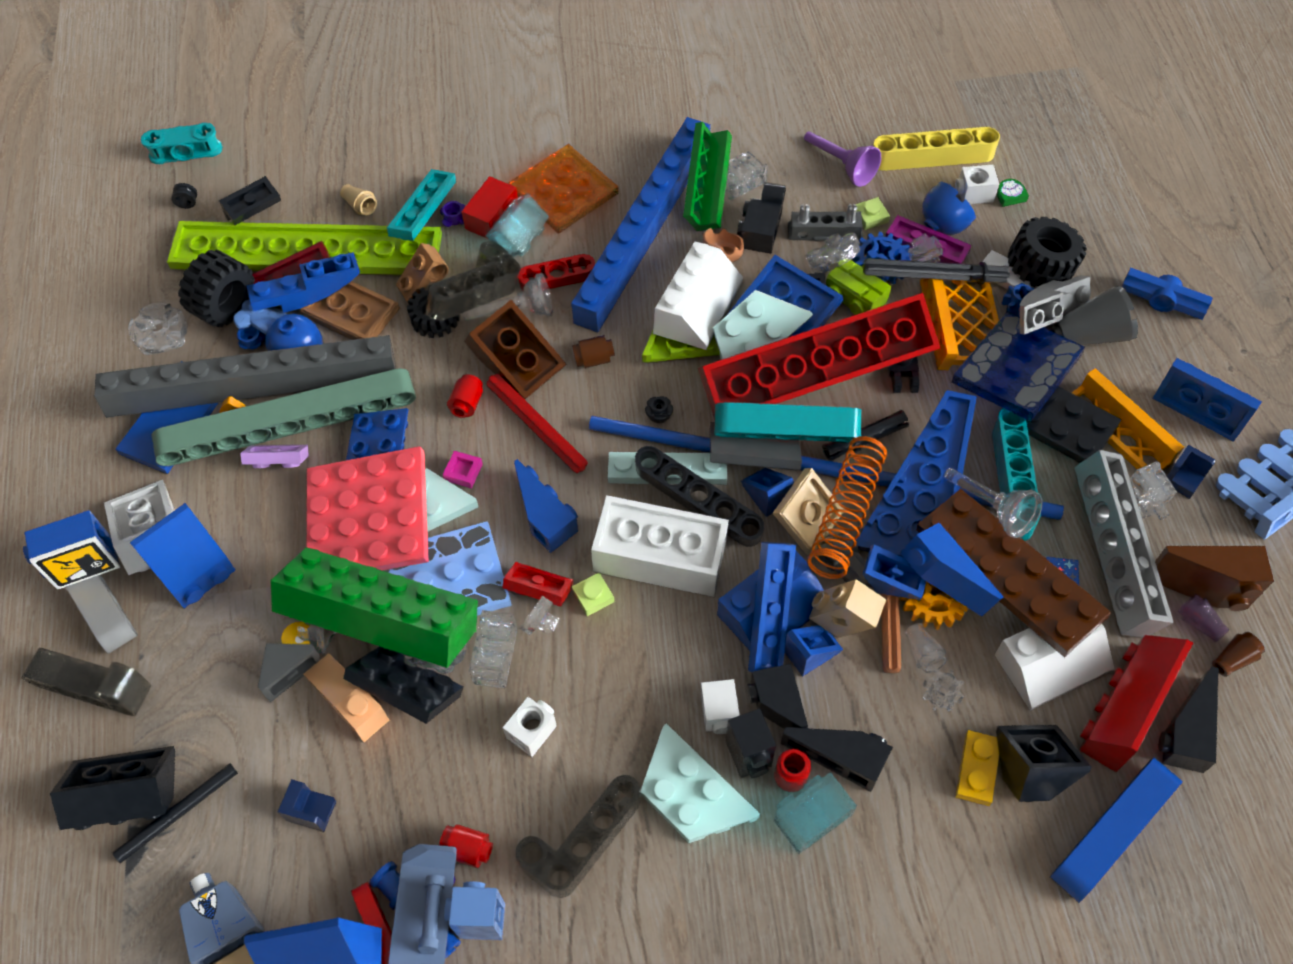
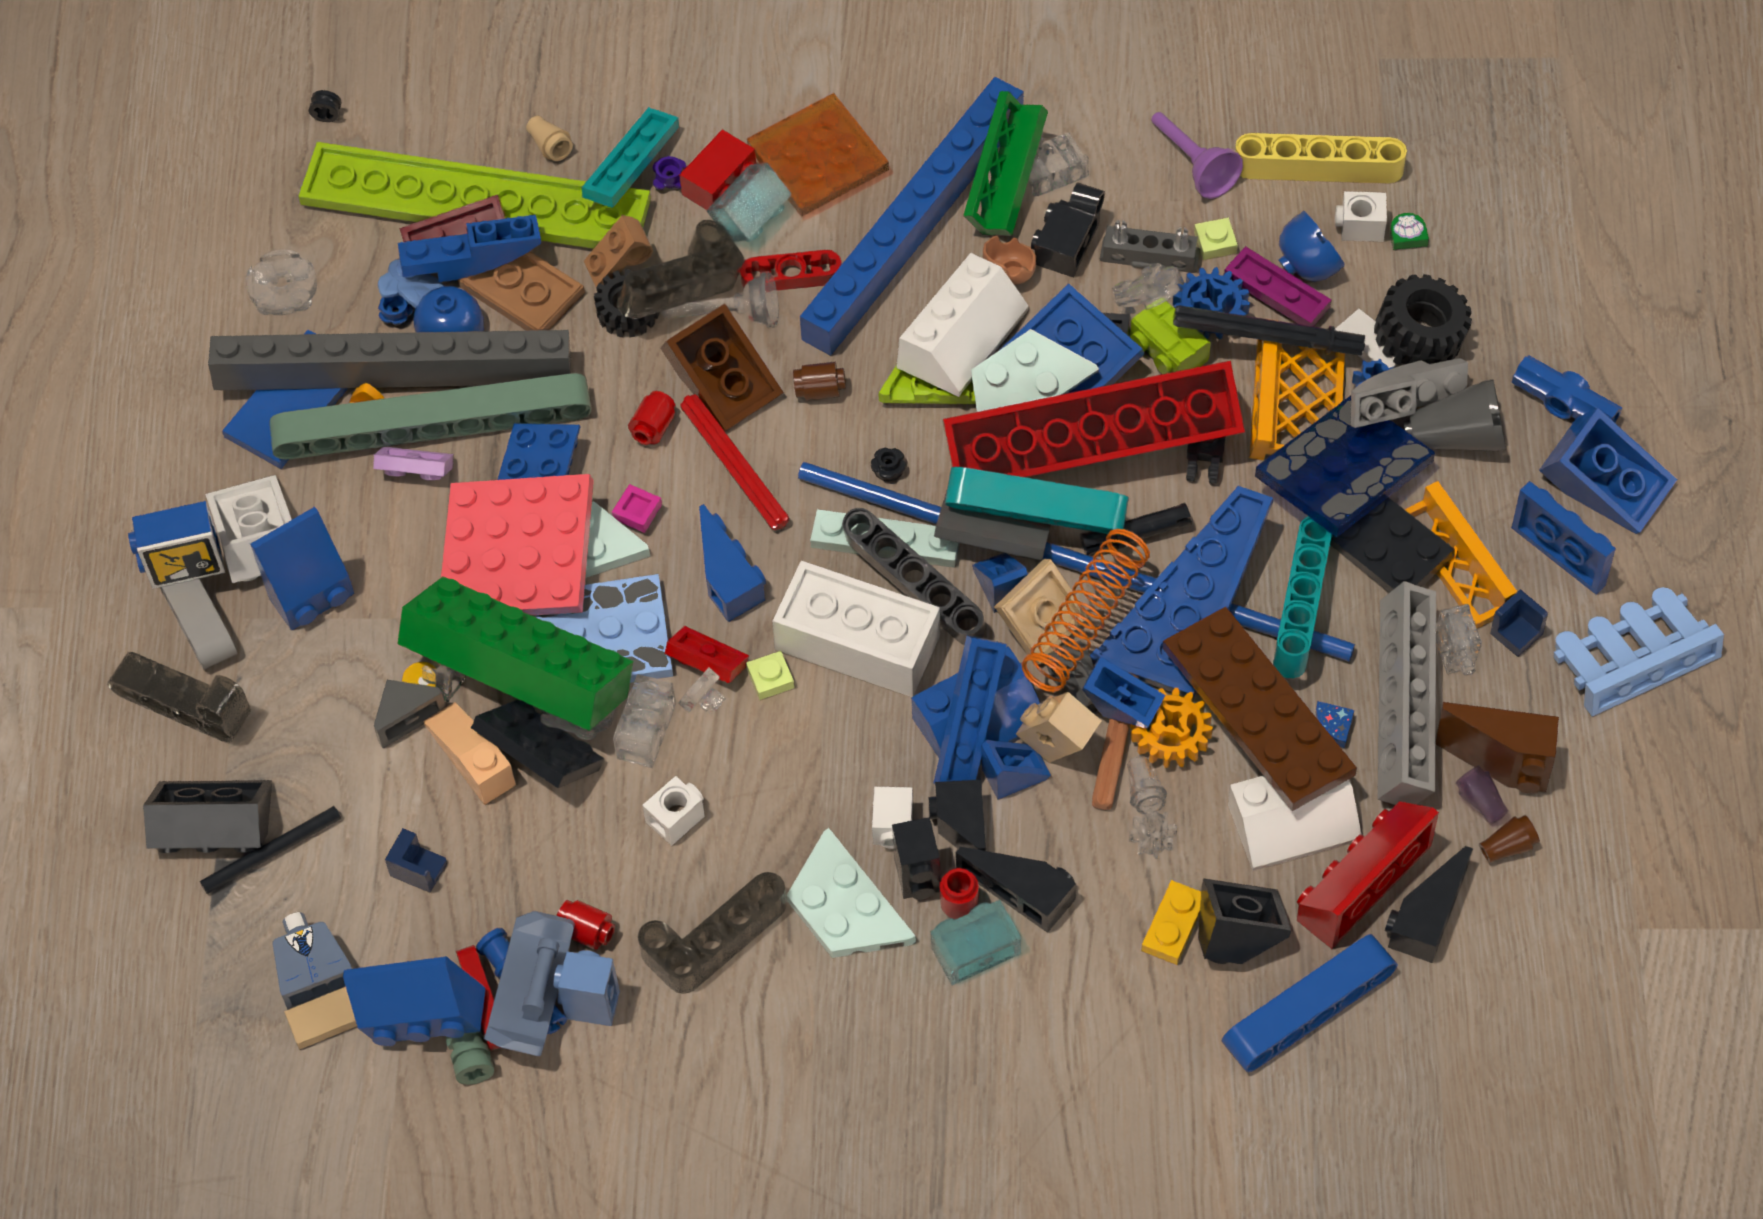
camera: 10 degrees right, 0 degrees up
teal piece [140,123,223,164] -> none
black tyre [178,250,255,327] -> none
black panel [219,176,281,225] -> none
blue slope [900,523,1003,616] -> none
clear gear [908,233,943,262] -> none
clear piece [944,468,1043,538] -> none
none -> blue slope [1539,408,1678,534]

